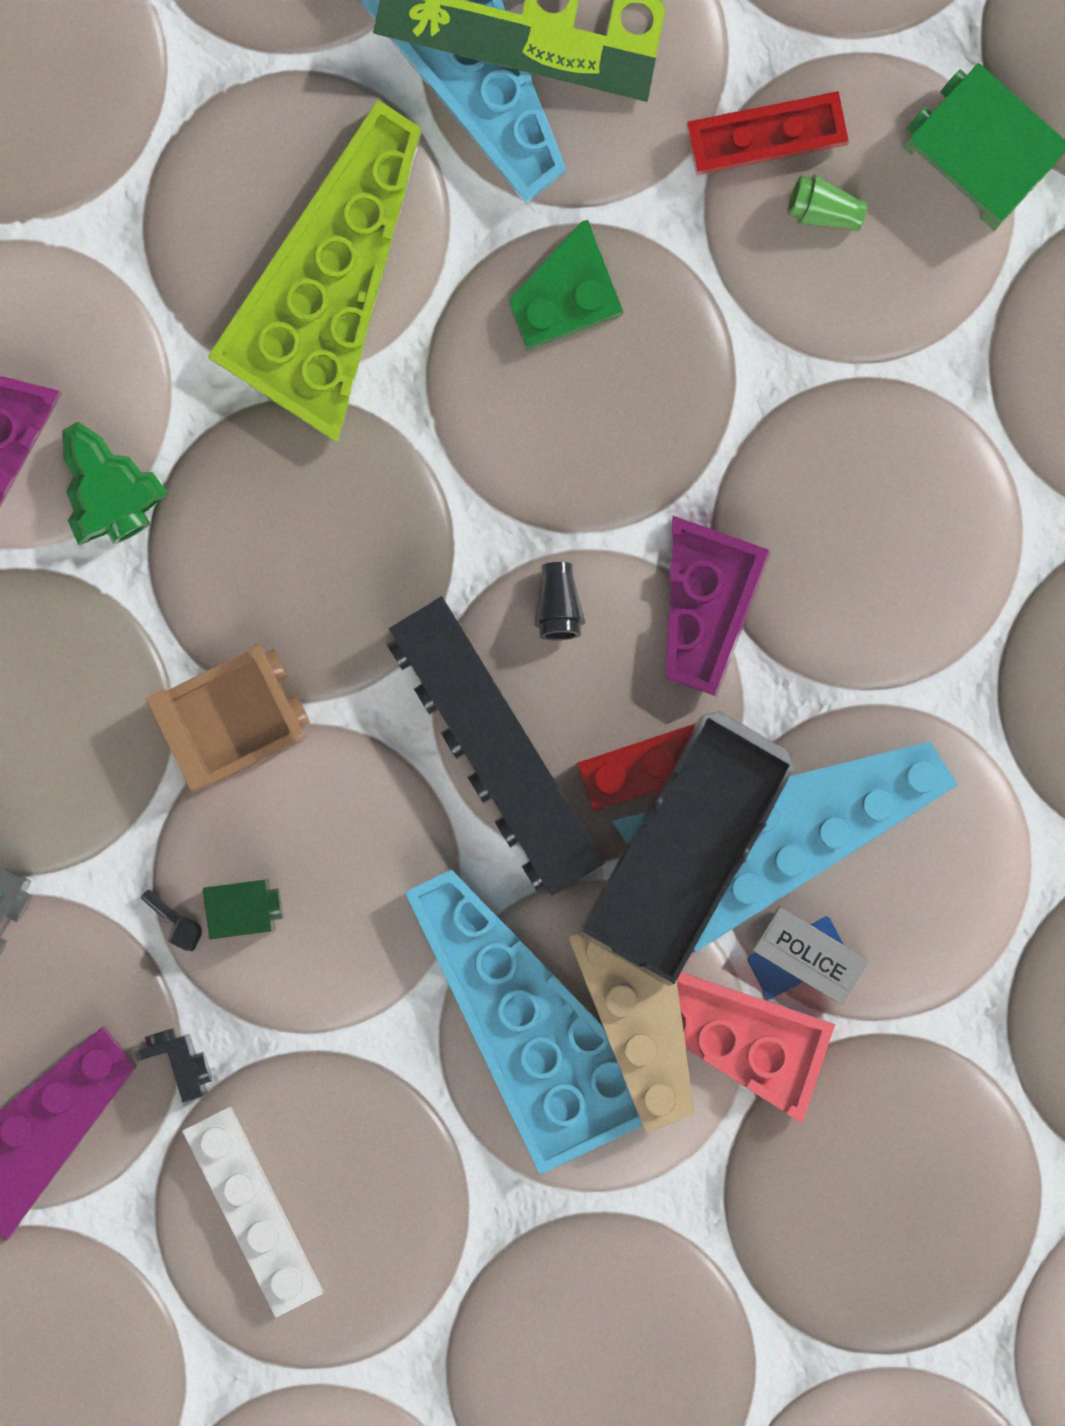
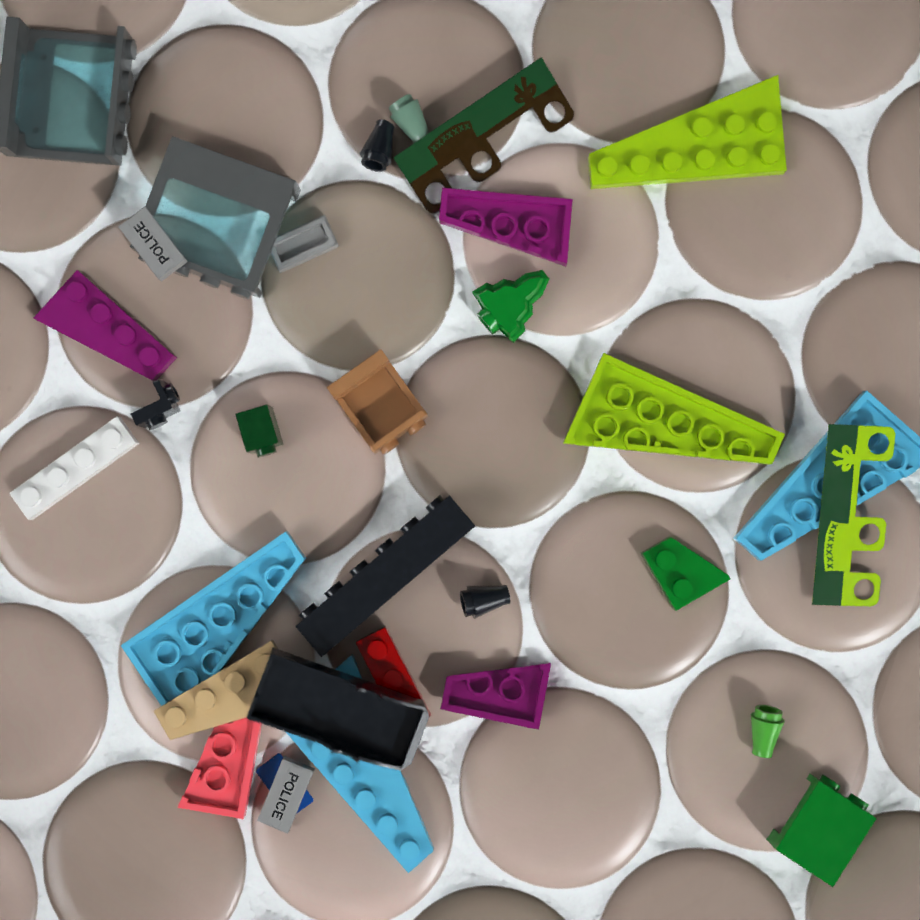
camera: 80 degrees right, 0 degrees up
black hand [140,889,202,952] -> none
red plate [686,91,849,176] -> none

